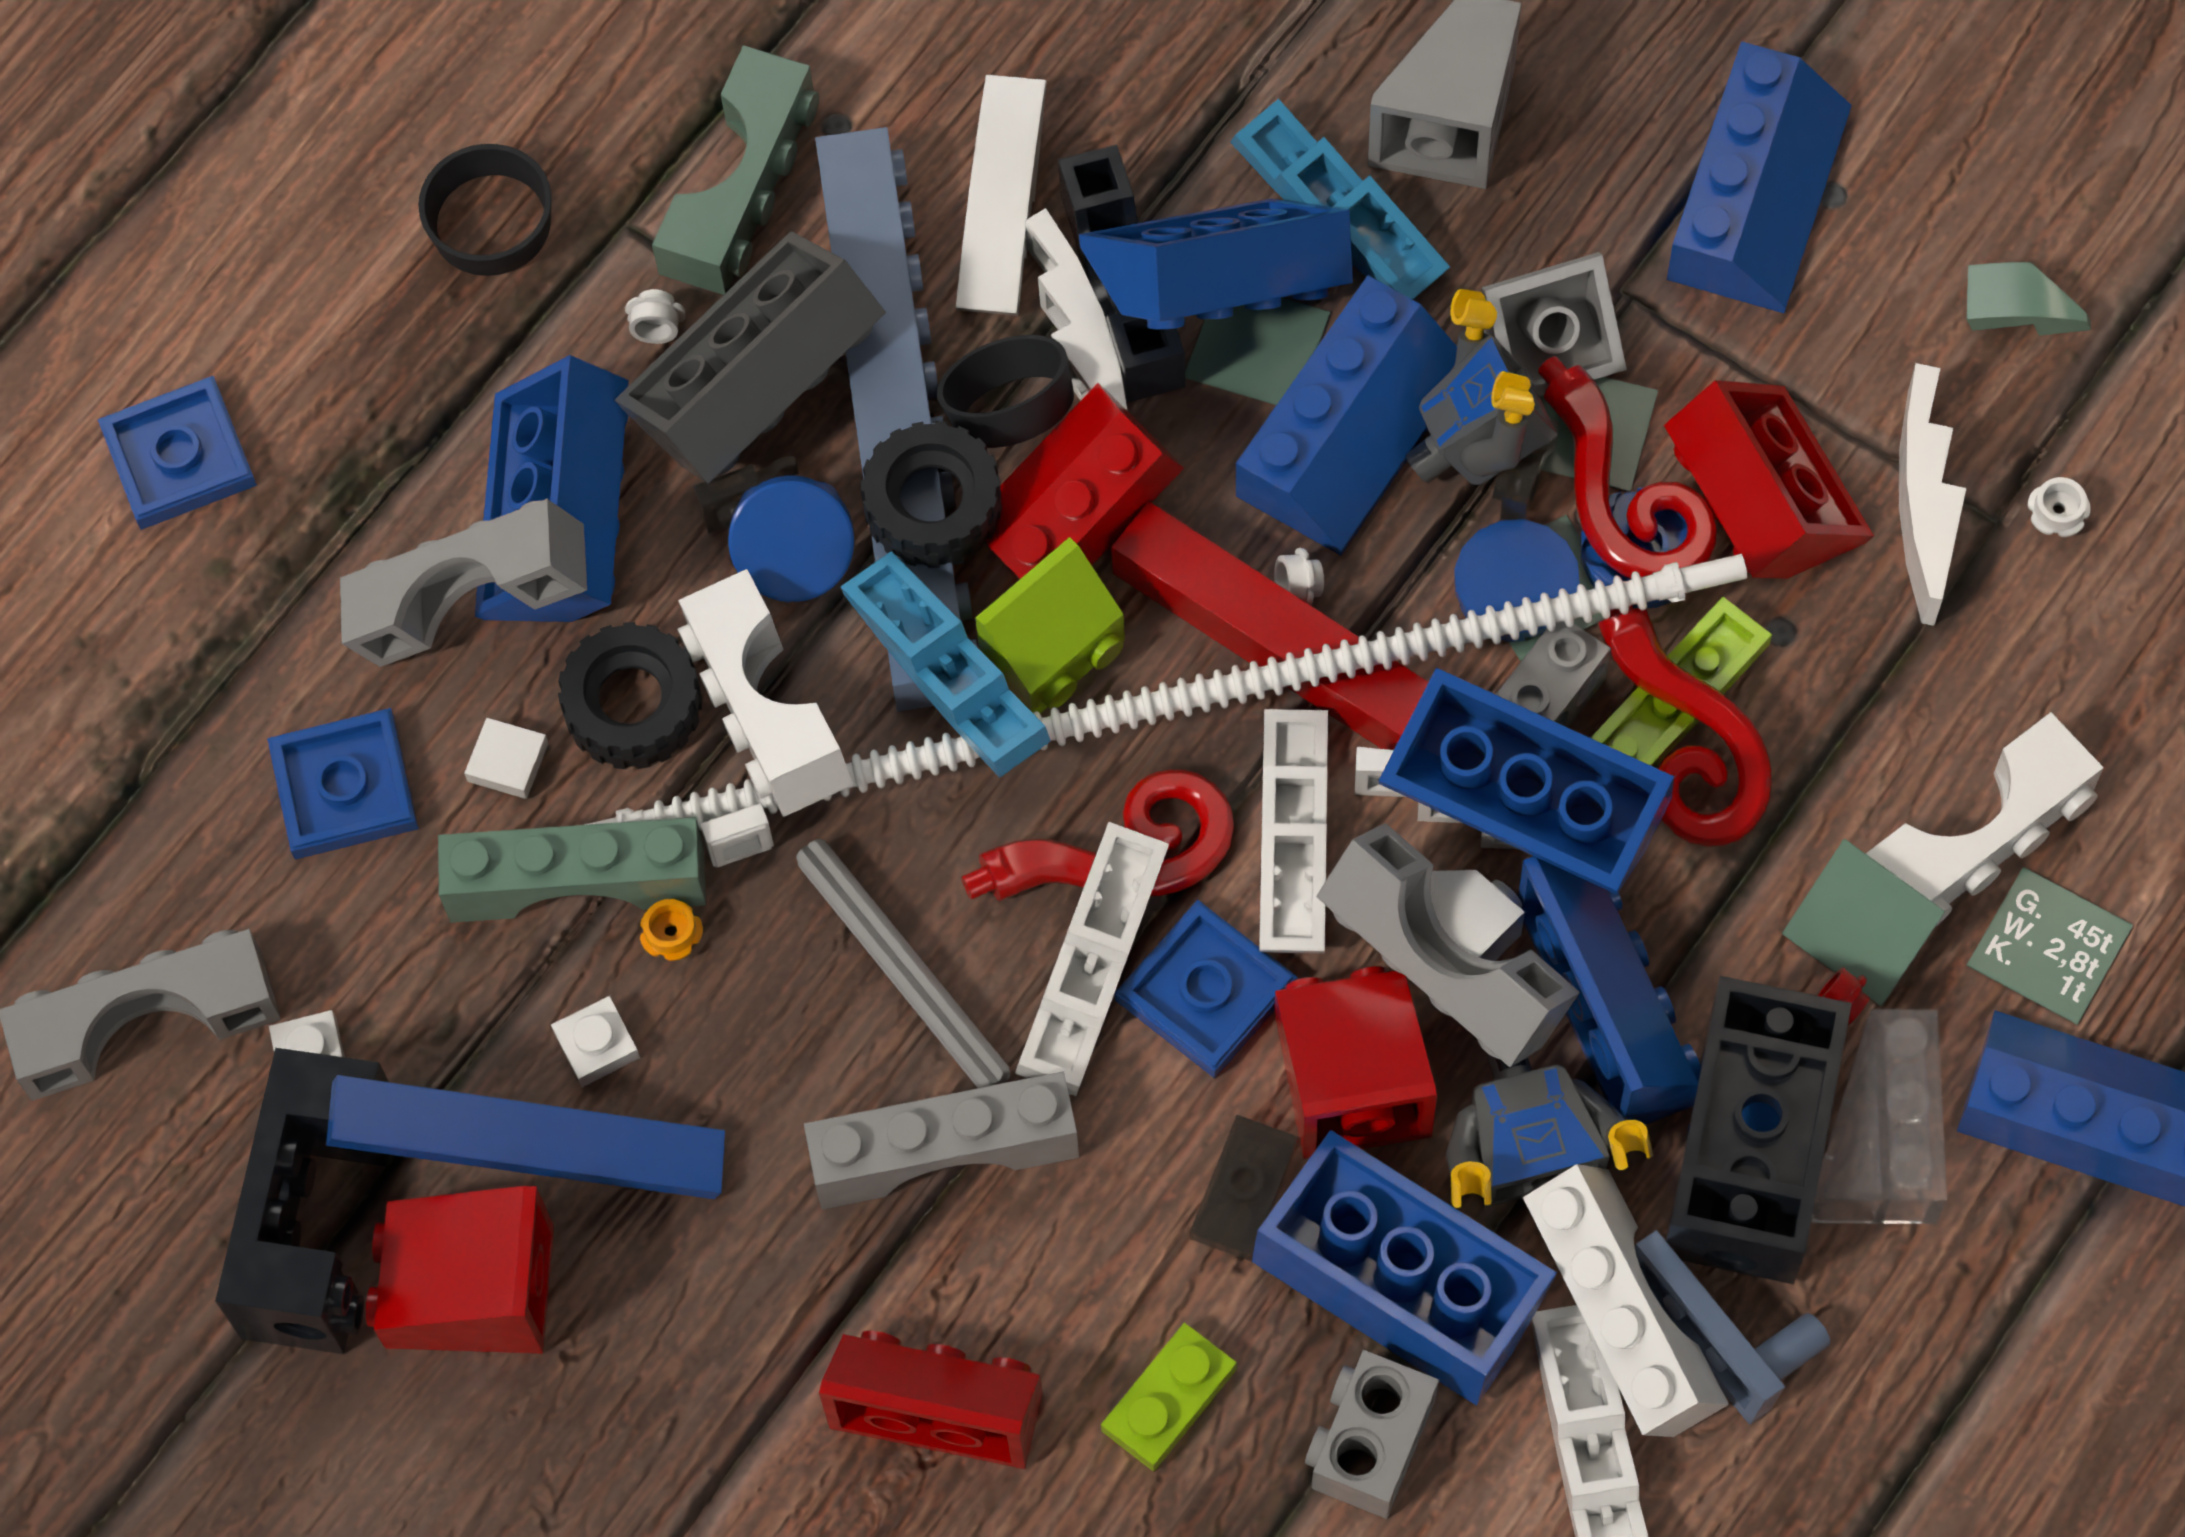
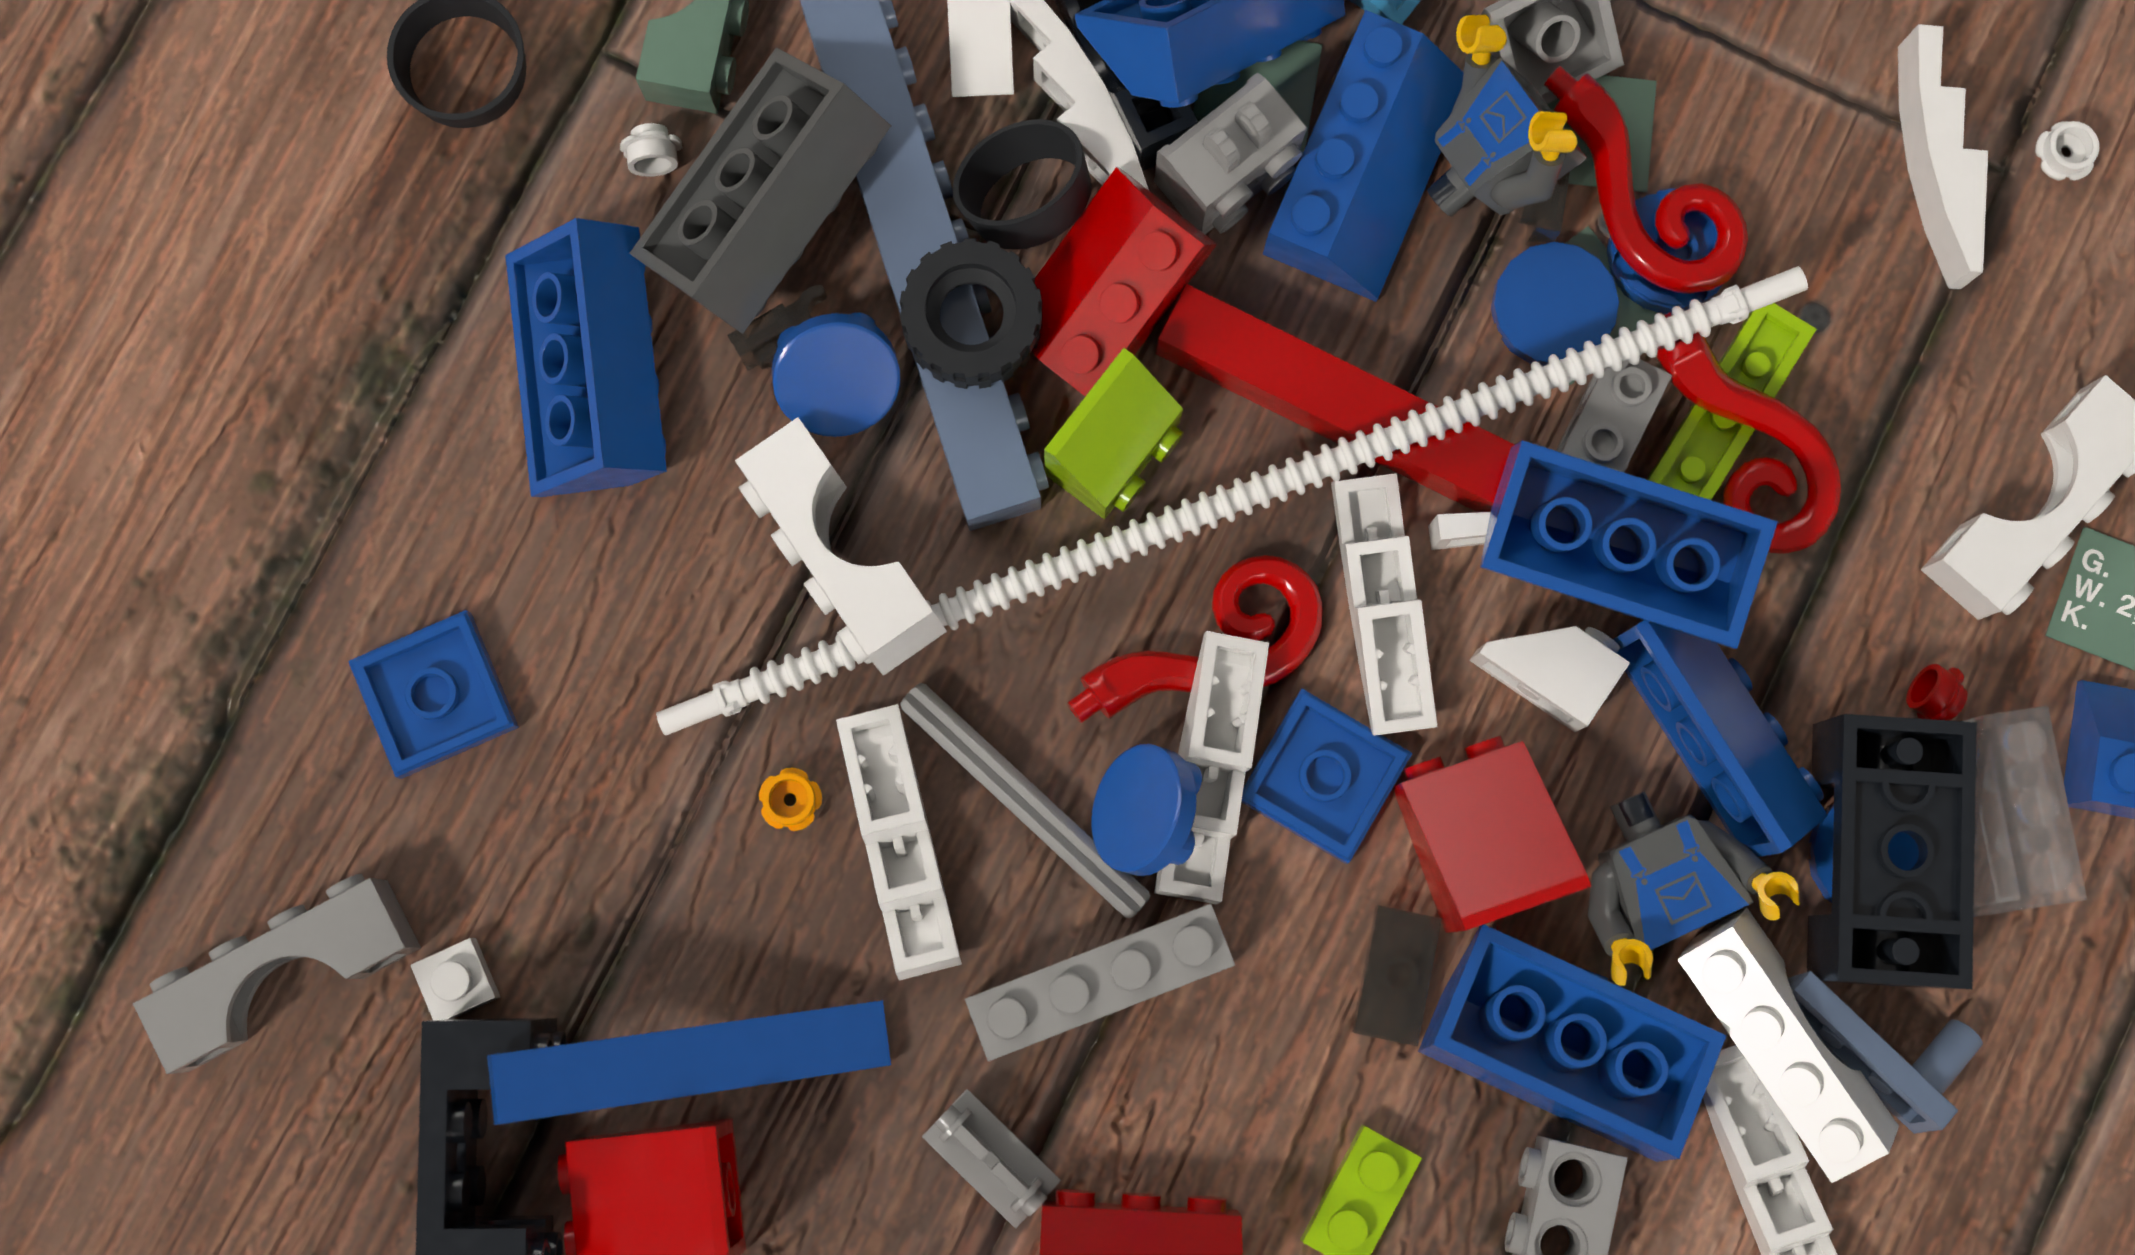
camera: 15 degrees left, 15 degrees up
blue tile [98,376,257,530] -> none
light grey arch [340,499,587,667] -> none
sand green arch [438,817,706,923] -> none
white tile [464,718,549,799] -> none
white plate [551,996,640,1087] -> none
black tyre [558,622,702,770] -> none
white tile [700,803,774,868] -> none
dark azure slope [840,551,1051,778] -> none
white plate [1274,548,1324,606] -> none
light grey arch [1316,823,1580,1067] -> none
red slope [1663,380,1874,579] -> none
sand green sticker [1782,838,1945,1007] -> none
none -> white slope [836,704,962,981]
none -> light grey hinge [922,1089,1061,1229]
none -> blue tile [1091,744,1202,876]
none -> light grey hinge [1154,73,1307,235]

